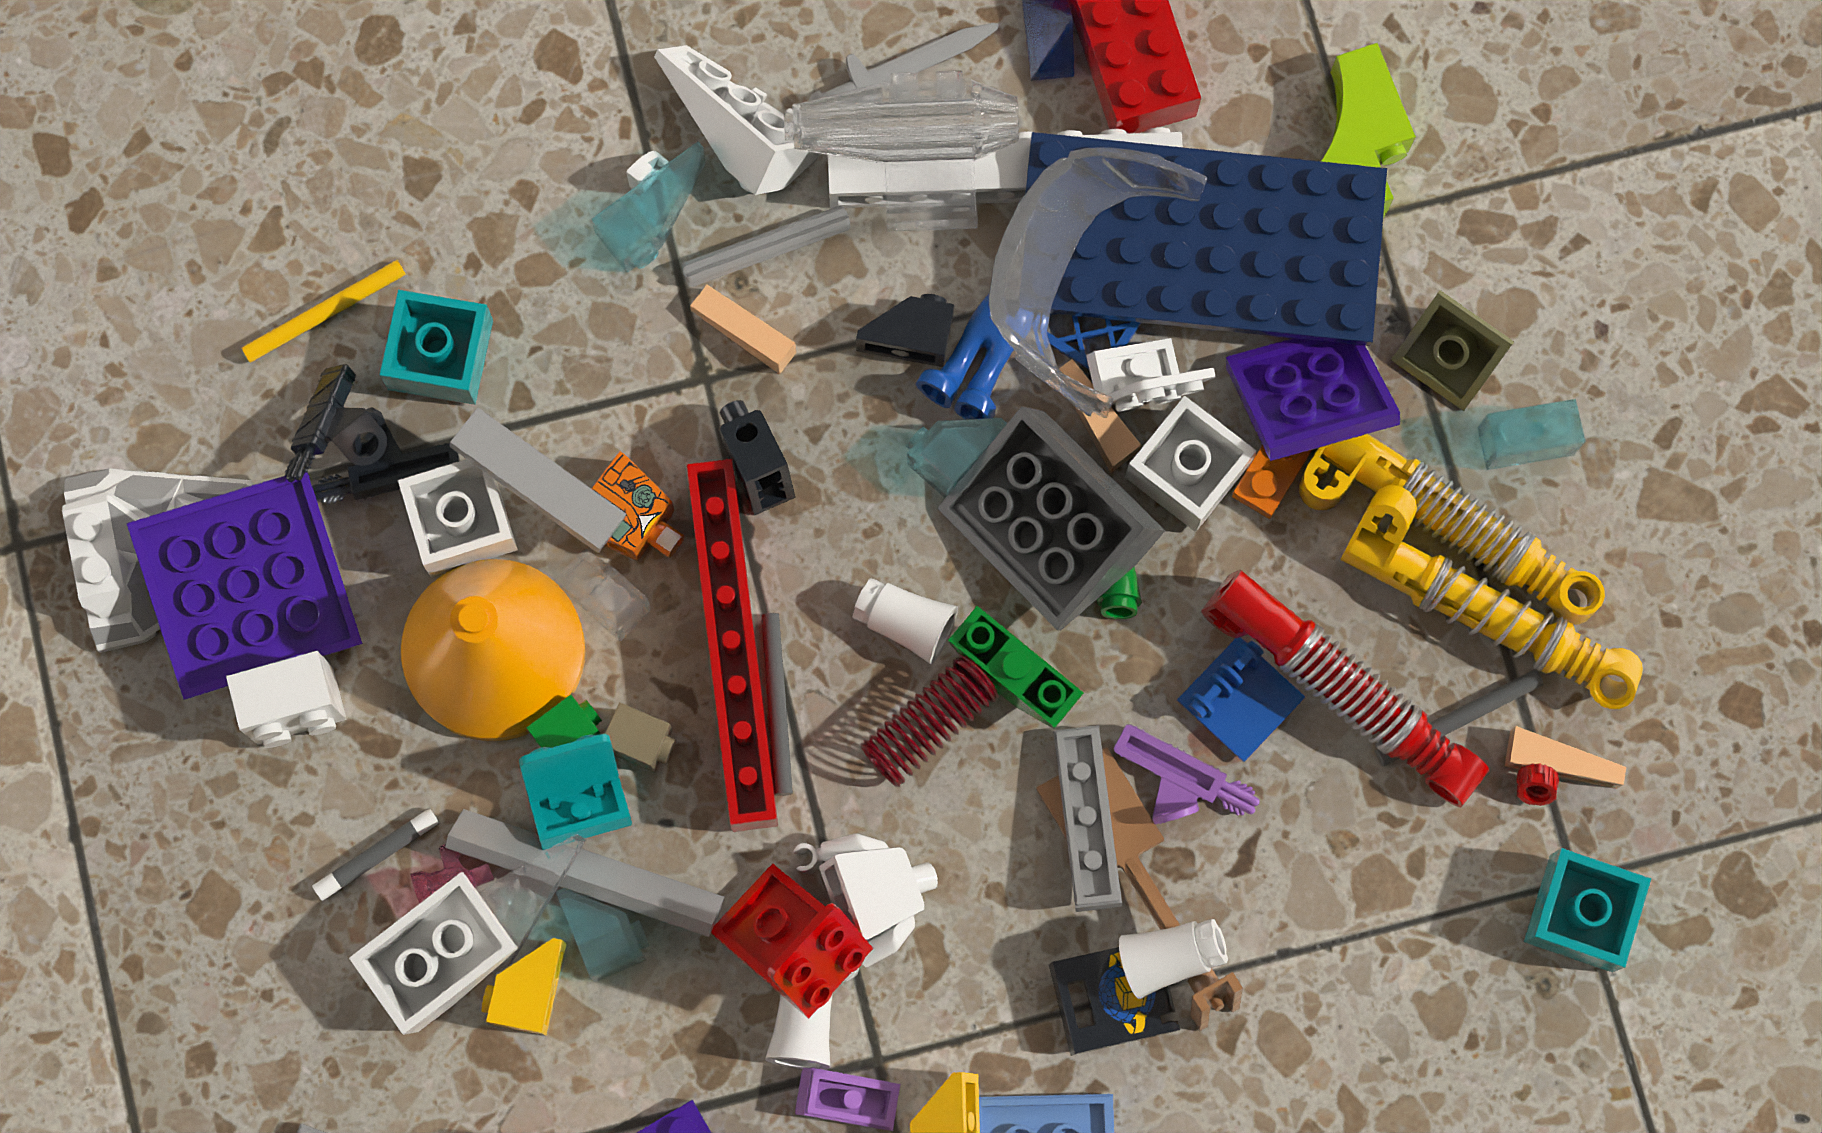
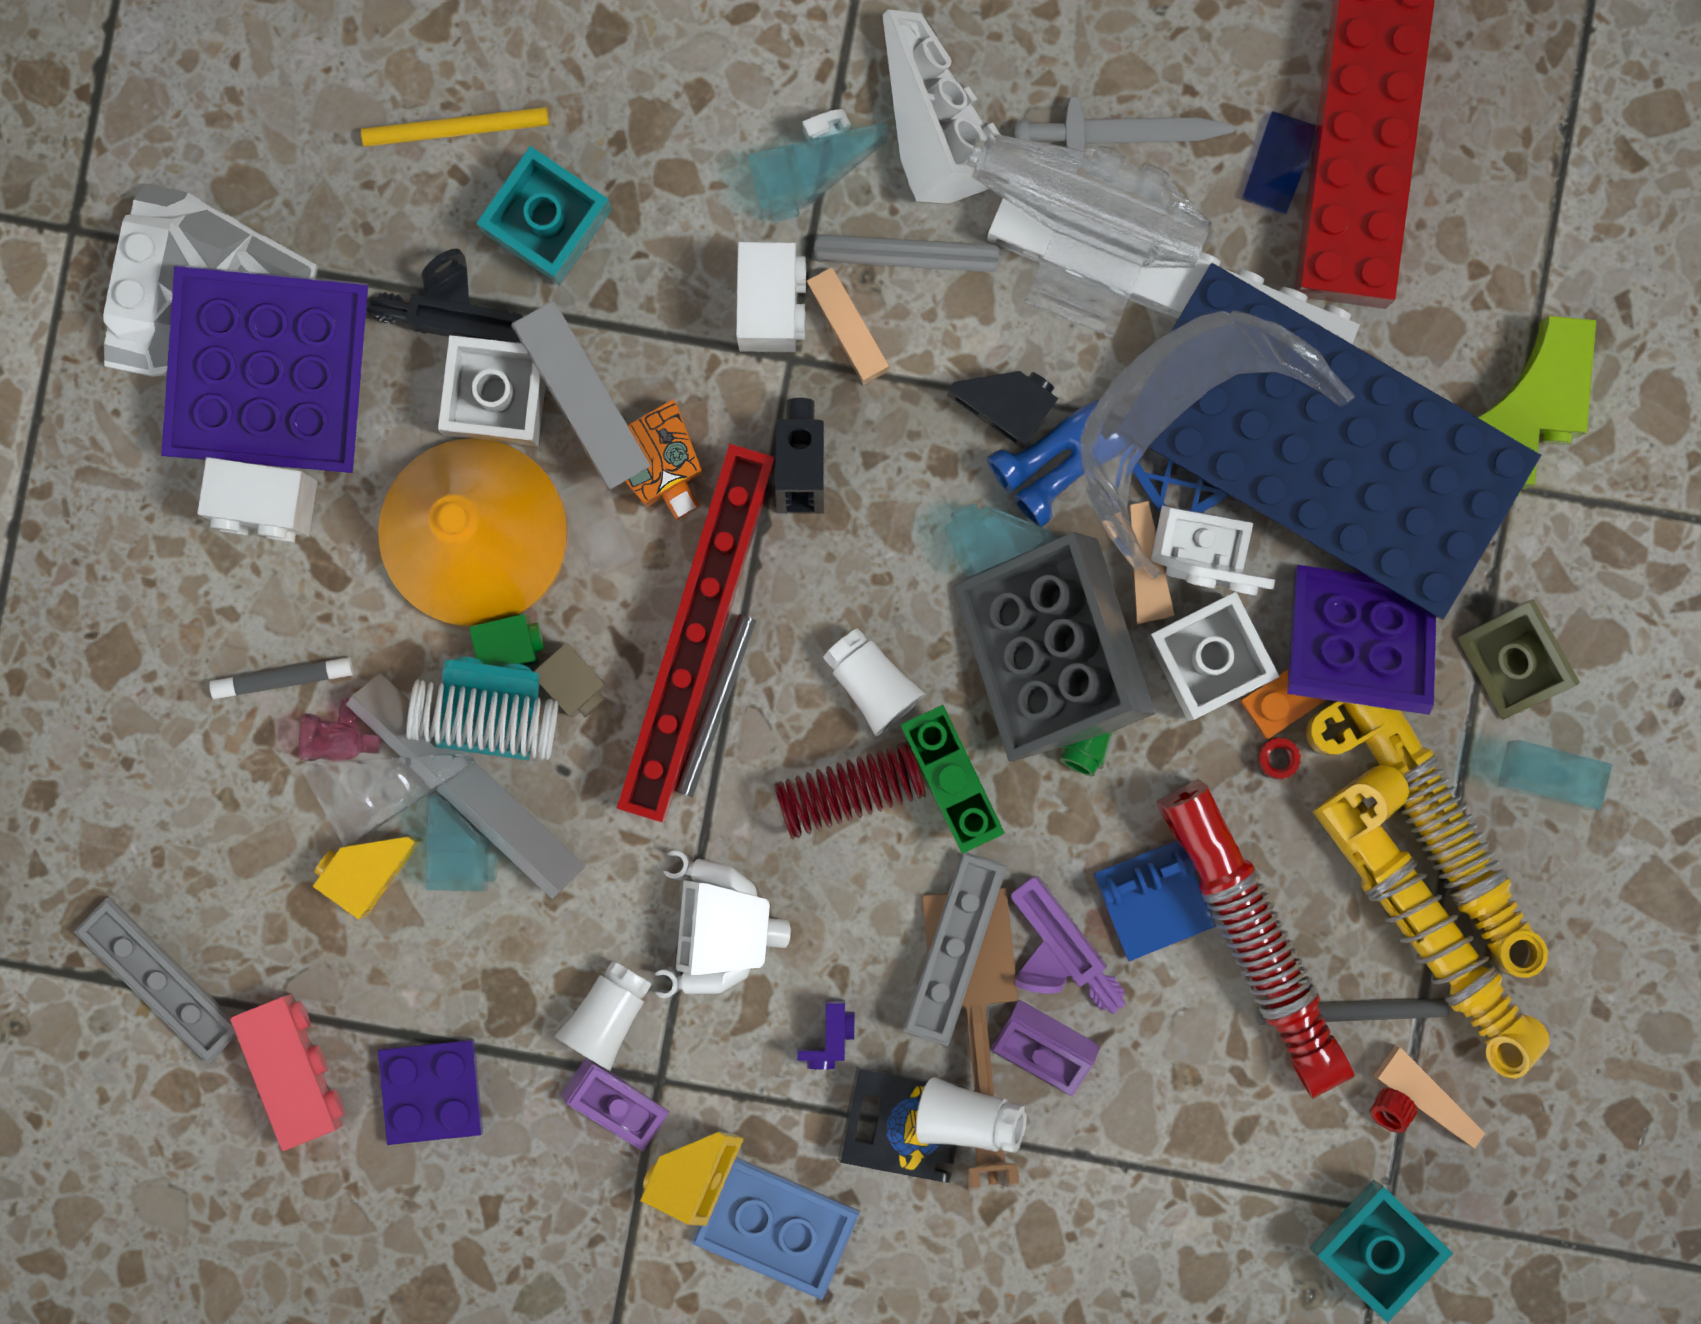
camera: 25 degrees right, 10 degrees up
black piece [285,364,387,483] -> none
white slope [349,872,518,1035] -> none
red bracket [711,863,873,1019] -> none
none -> white piece [406,680,558,760]
none -> white brick [737,242,806,352]
none -> dark purple bracket [797,1000,855,1070]
none -> medium lavender slope [990,1000,1100,1097]
none -> red axle [1256,737,1301,780]

